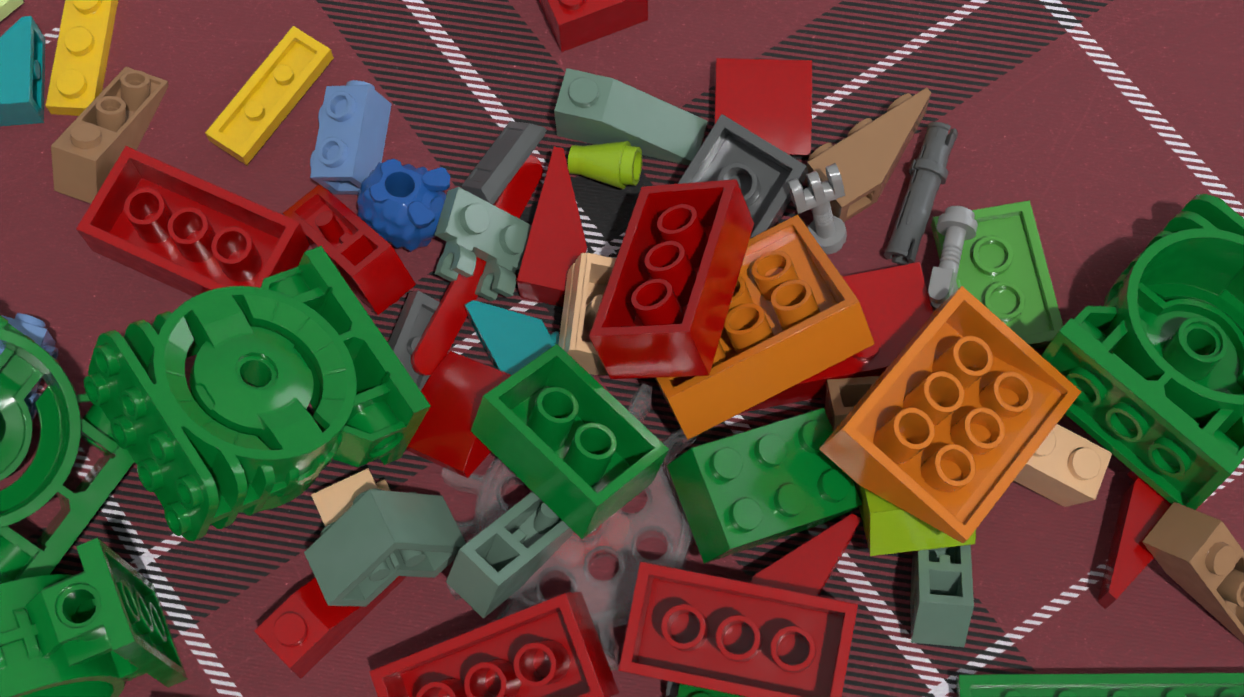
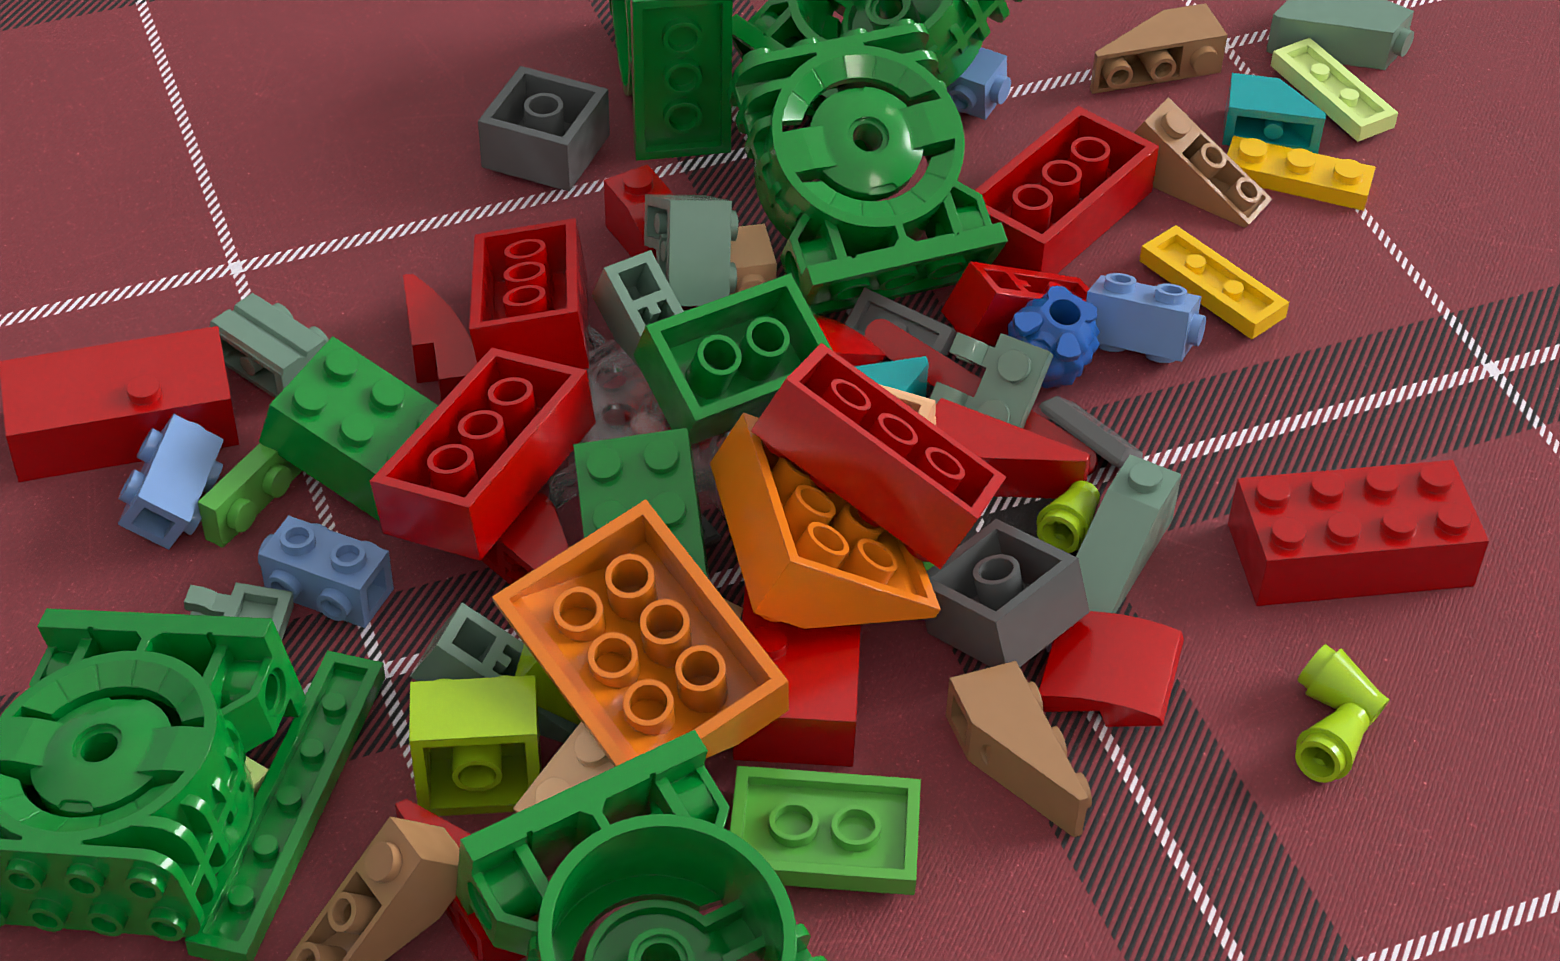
camera: 100 degrees right, 25 degrees down
light grey hinge [787,163,847,254] -> none
dark grey pin [884,122,958,265] -> none
light grey hinge [928,206,978,312] -> none
none -> lime brick [409,675,542,816]

